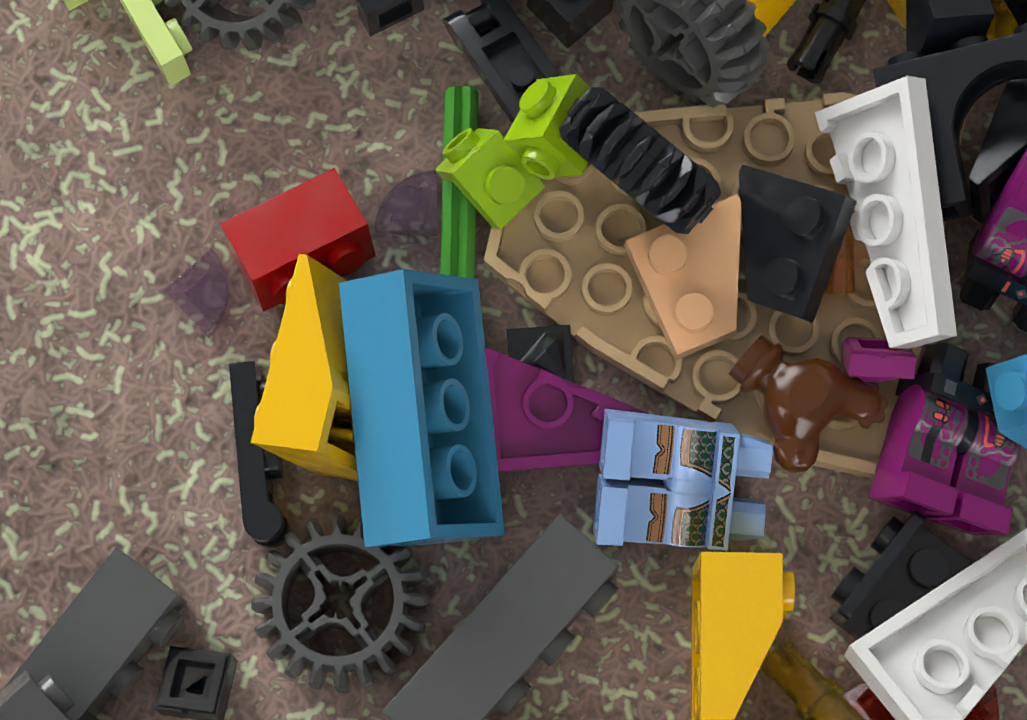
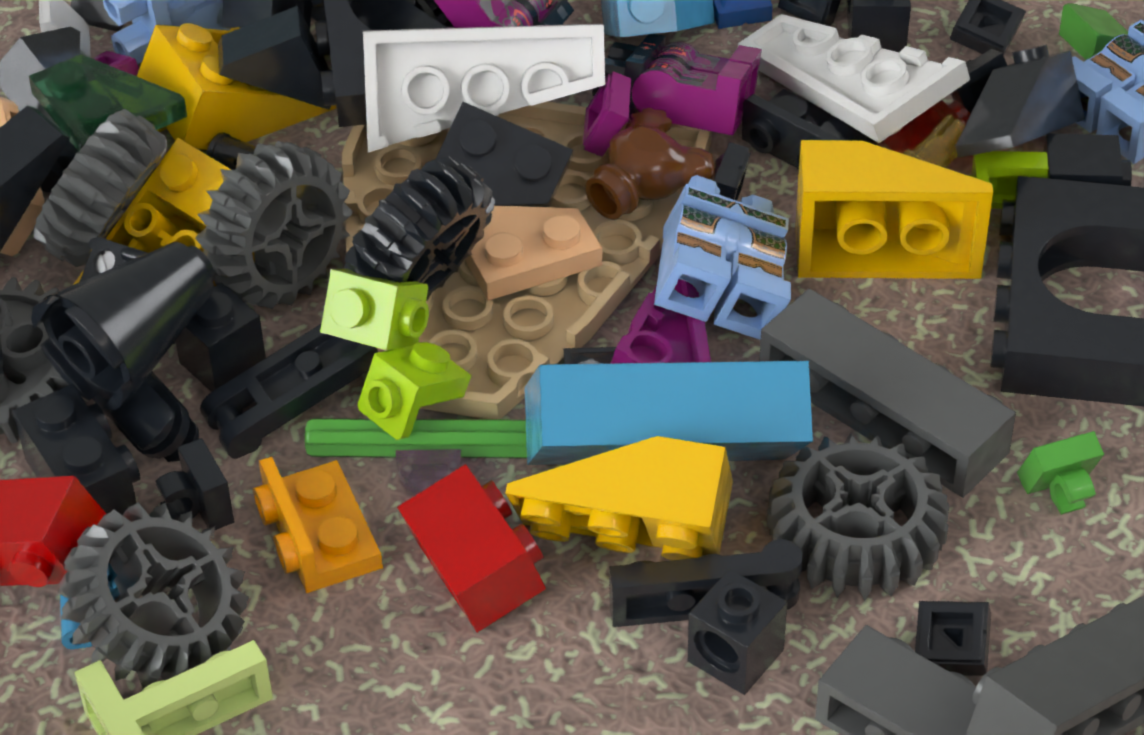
camera: 90 degrees left, 30 degrees down
clear purple tile [164,248,229,339] -> none
none -> light orange bracket [253,456,383,594]
none -> black brick [687,568,788,695]
none -> black tile [711,142,751,201]

